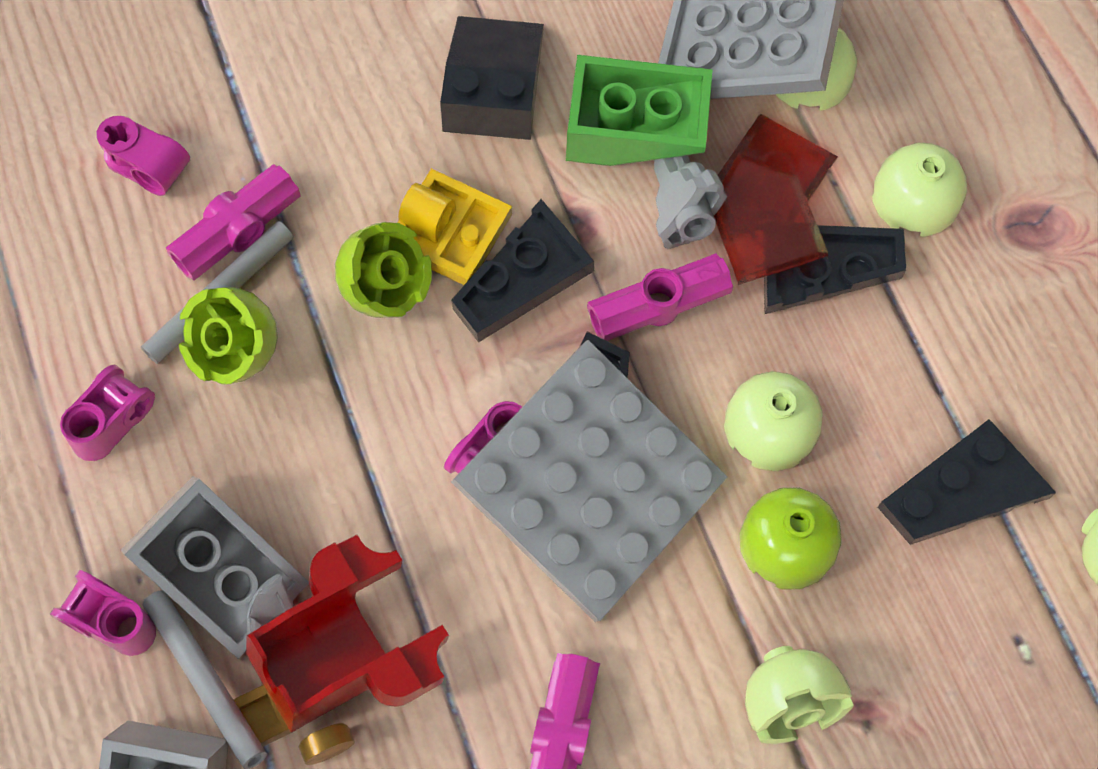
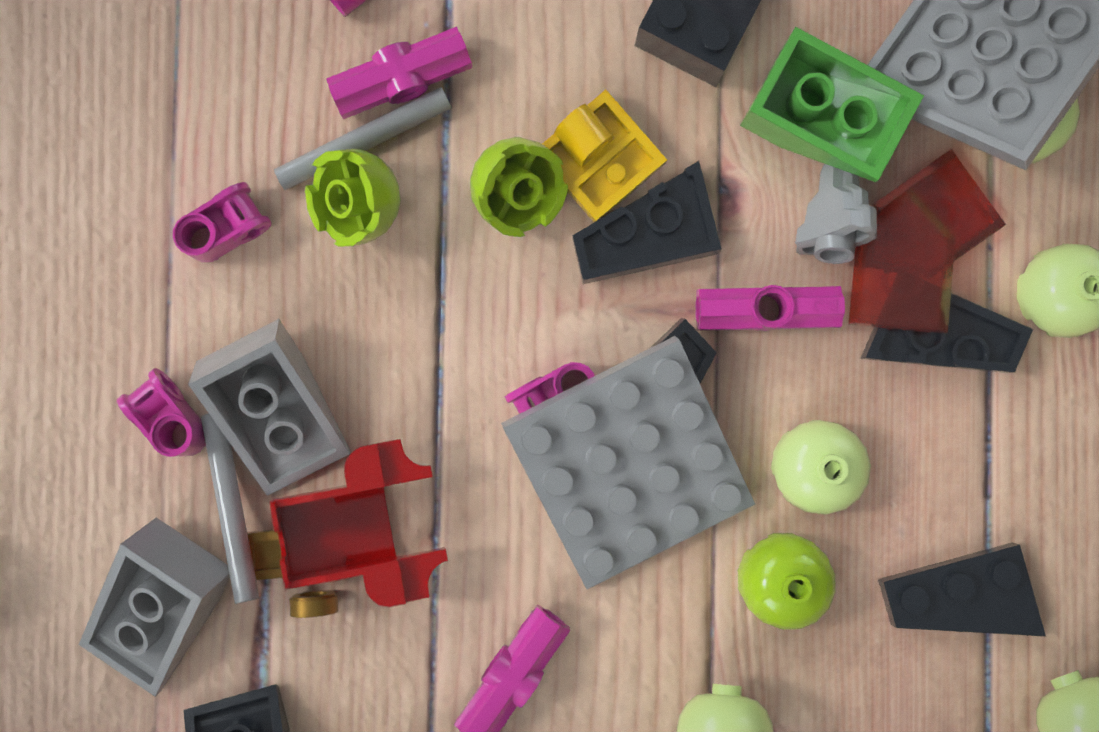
camera: 25 degrees right, 20 degrees up
light grey tile [247,574,294,634] -> none

